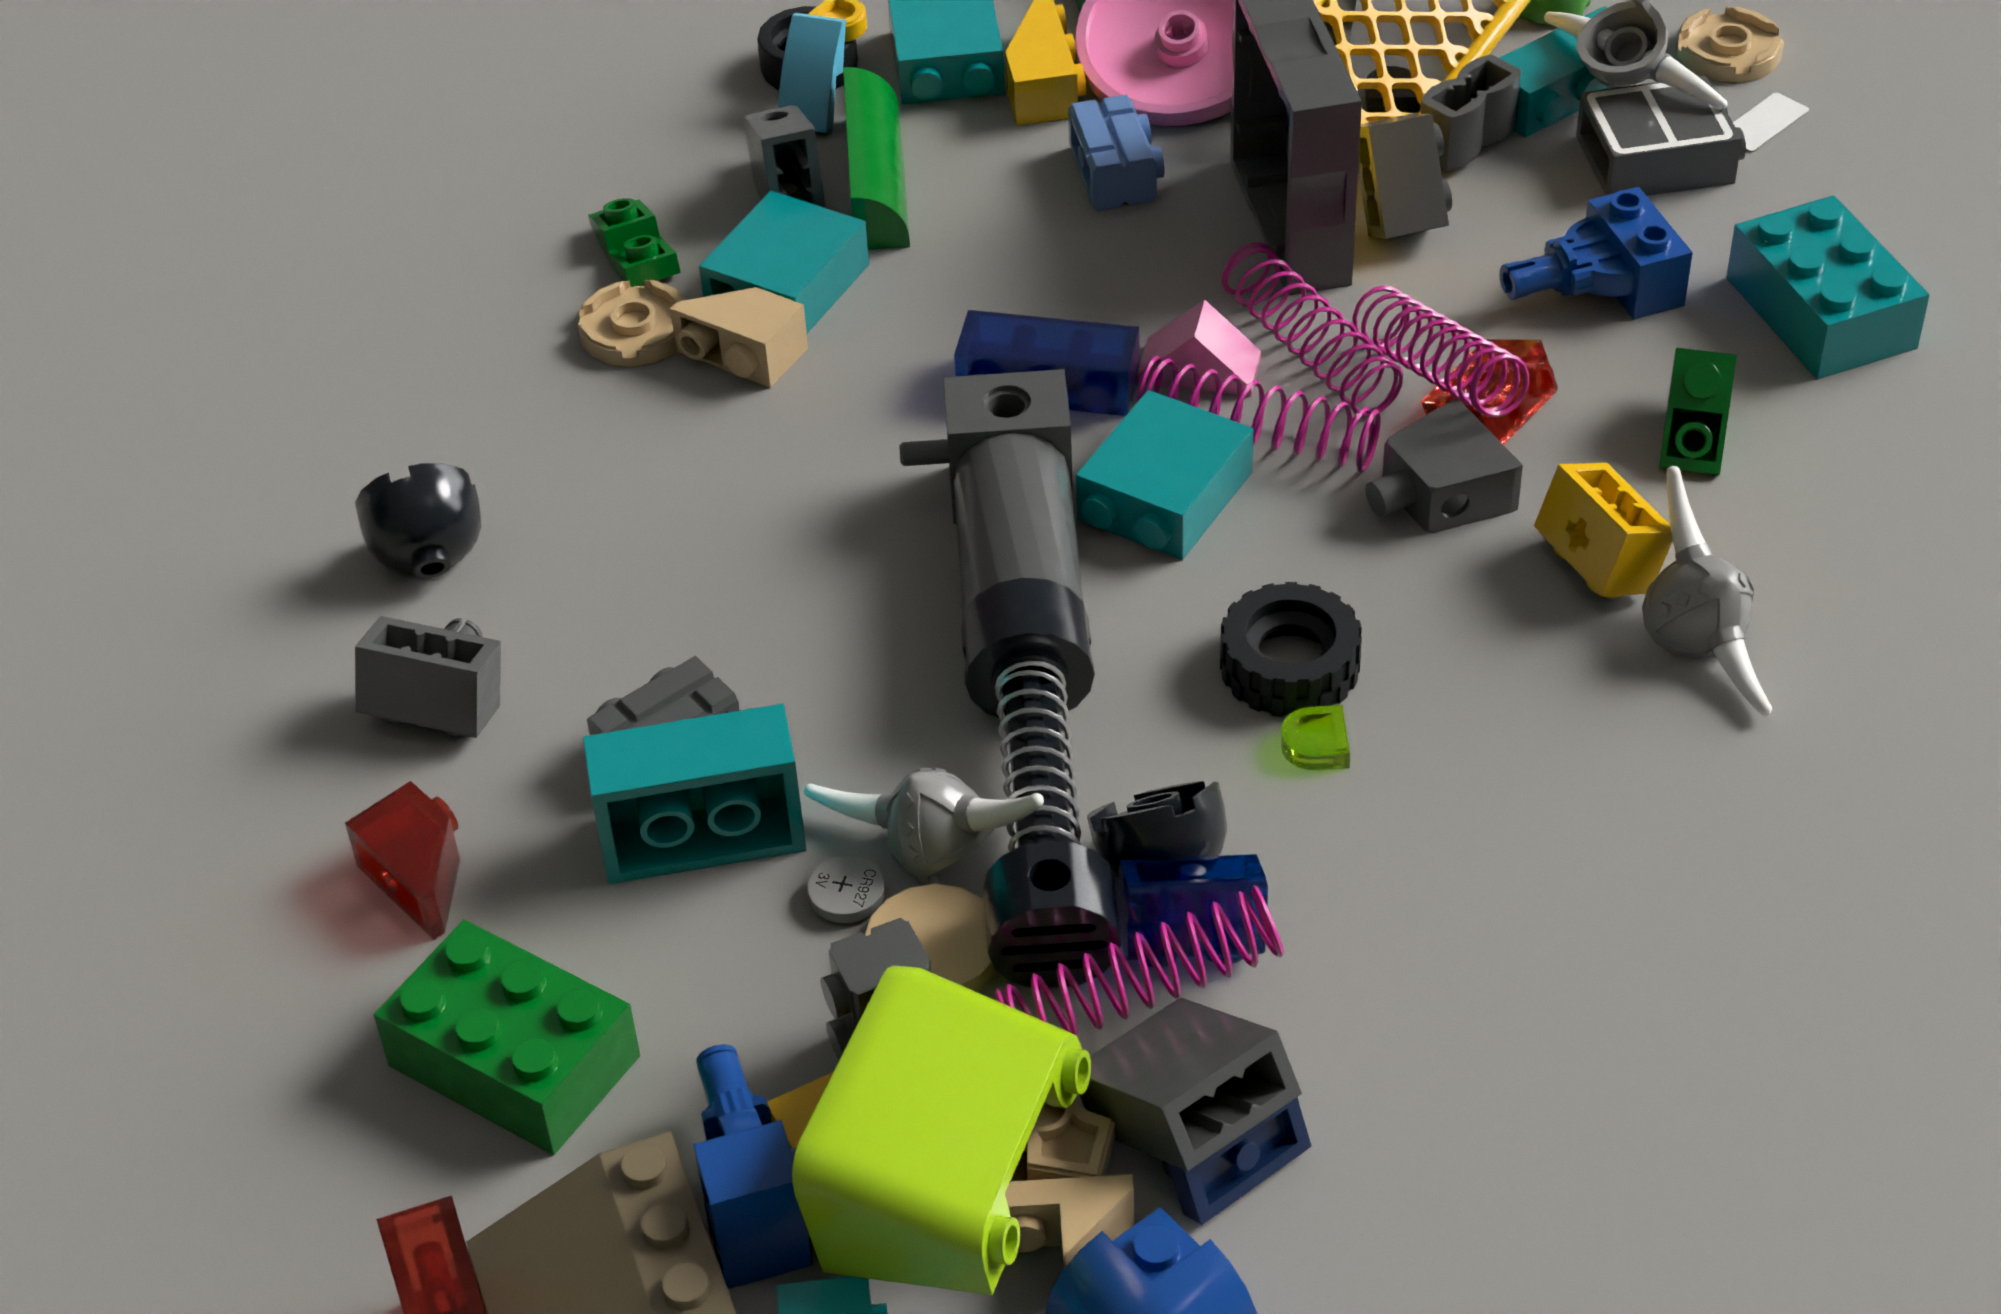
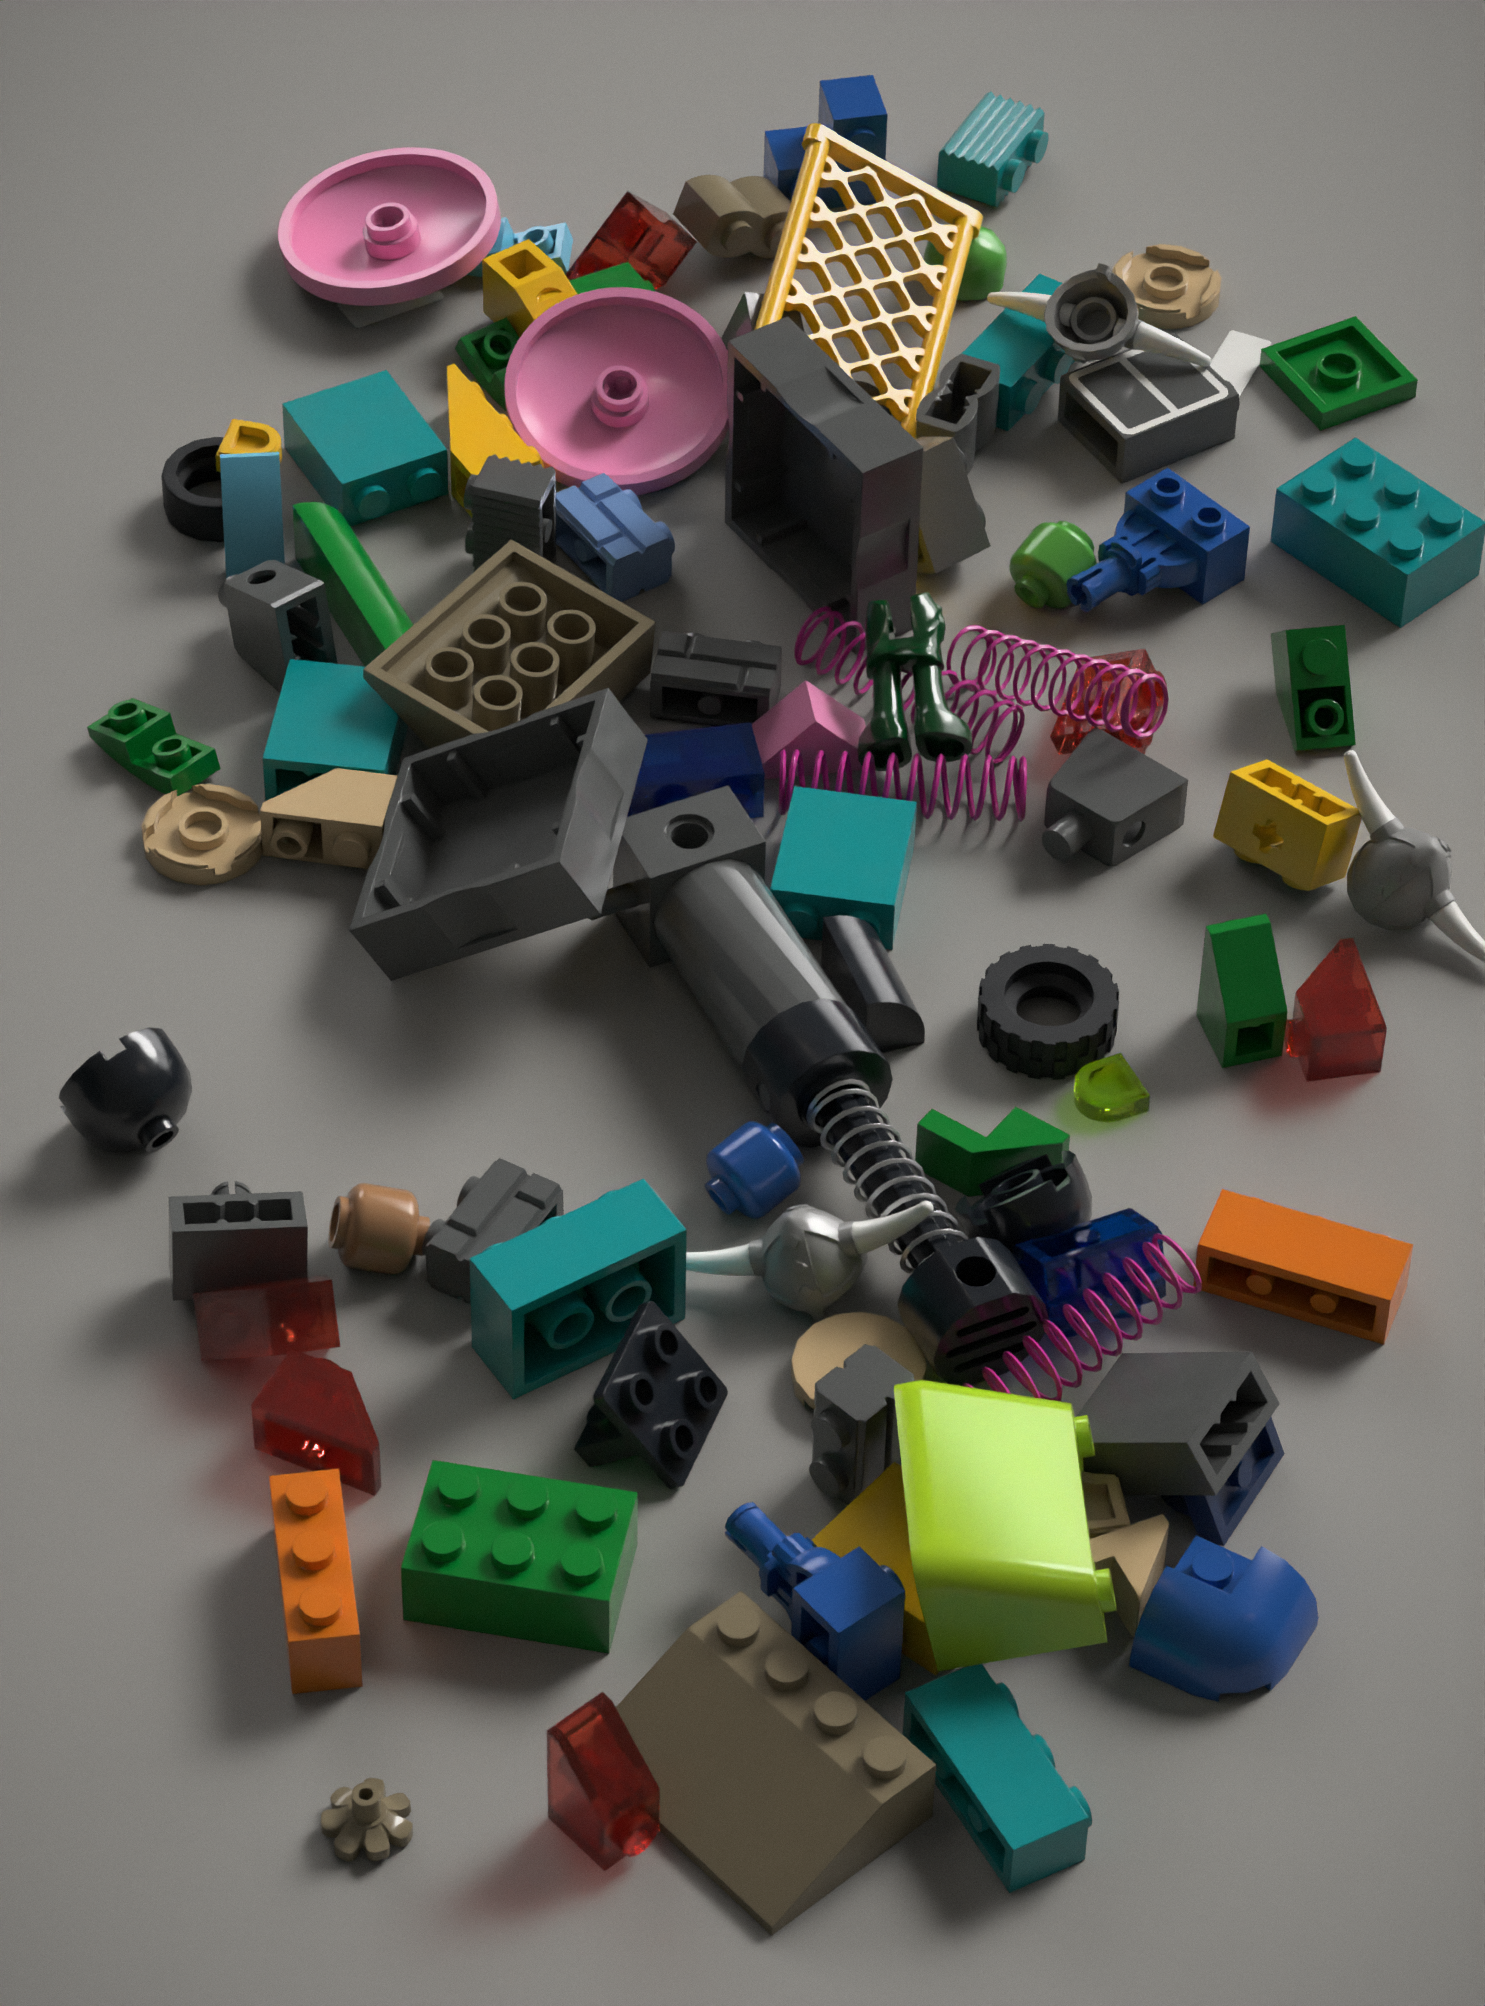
camera: 25 degrees left, 0 degrees up
light grey piece [807,855,886,923] -> none
none -> clear red slope [192,1275,341,1361]
none -> orange brick [269,1469,363,1694]
none -> dark tan plant [320,1778,413,1862]
none -> medium nougat head [328,1183,430,1275]
none -> dark grey tile [349,688,648,981]
none -> dark tan slope [363,540,656,749]
none -> dark grey brick [464,454,556,572]
none -> black bracket [574,1301,728,1489]
none -> dark grey brick [650,631,782,730]
none -> blue head [705,1121,804,1219]
none -> black brick [821,915,925,1053]
none -> dark green piece [857,592,973,771]
none -> green slope [915,1106,1070,1197]
none -> bright green head [1009,521,1097,609]
none -> orange brick [1193,1189,1414,1345]
none -> green slope [1196,914,1288,1068]
none -> green tile [1259,316,1418,431]
none -> clear red slope [1284,938,1387,1082]

